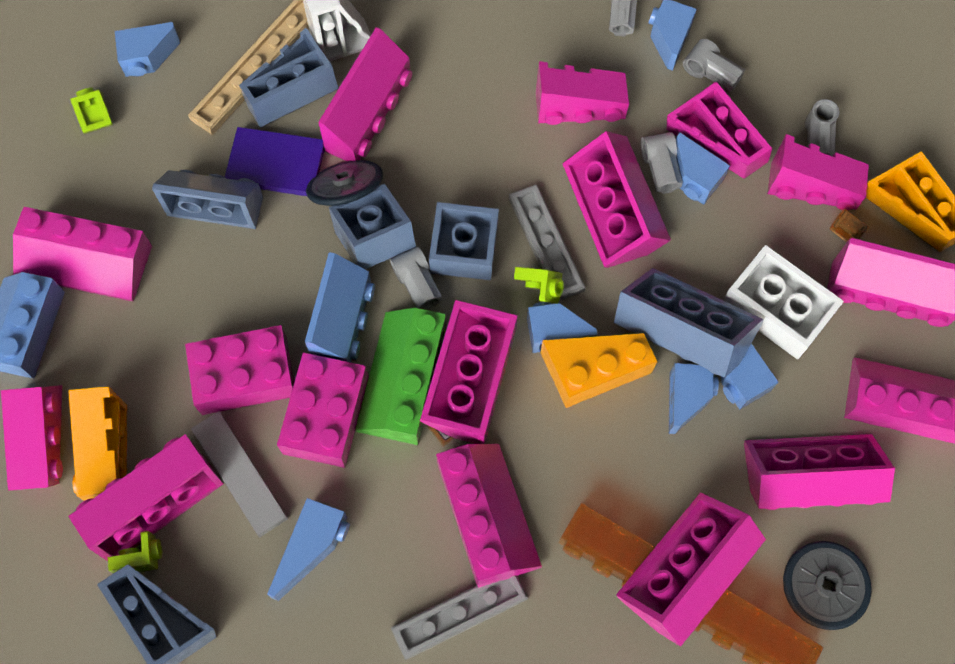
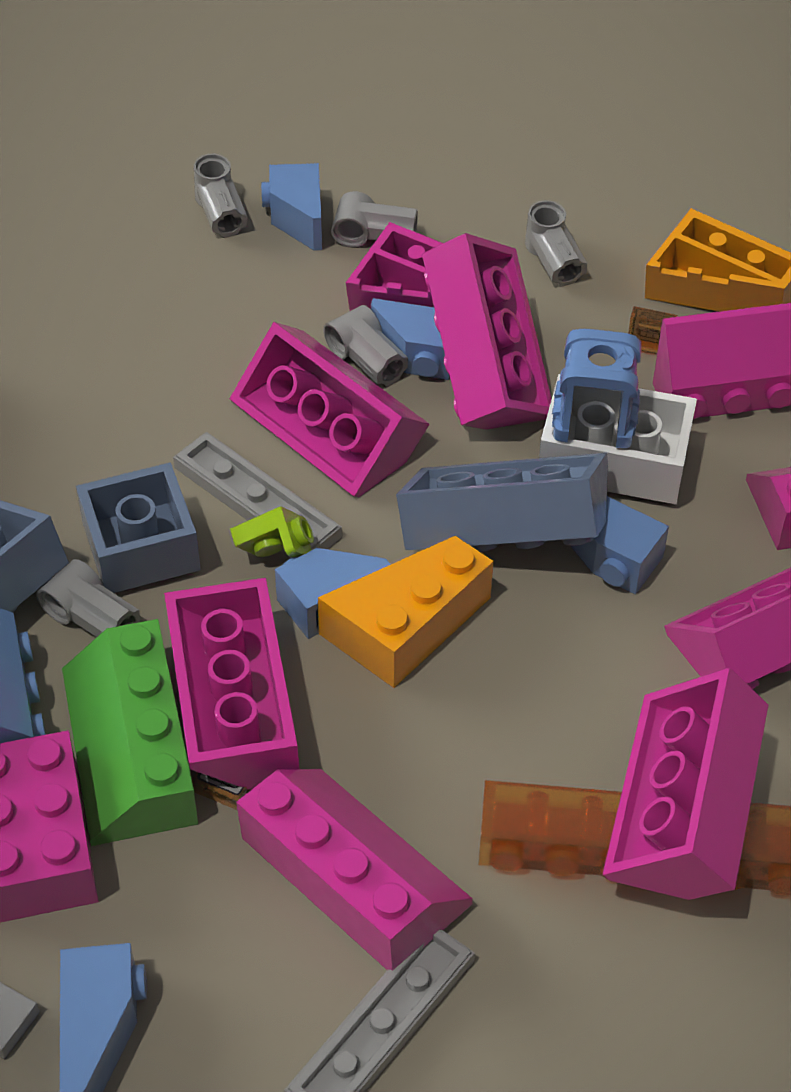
camera: 25 degrees left, 20 degrees down
dark pink wedge [536,61,629,125] -> none
medium blue slope [669,363,719,434] -> none
dark pink wedge [767,134,869,210] -> none
none -> dark pink slope [422,233,552,430]
none -> medium blue piece [552,329,642,448]

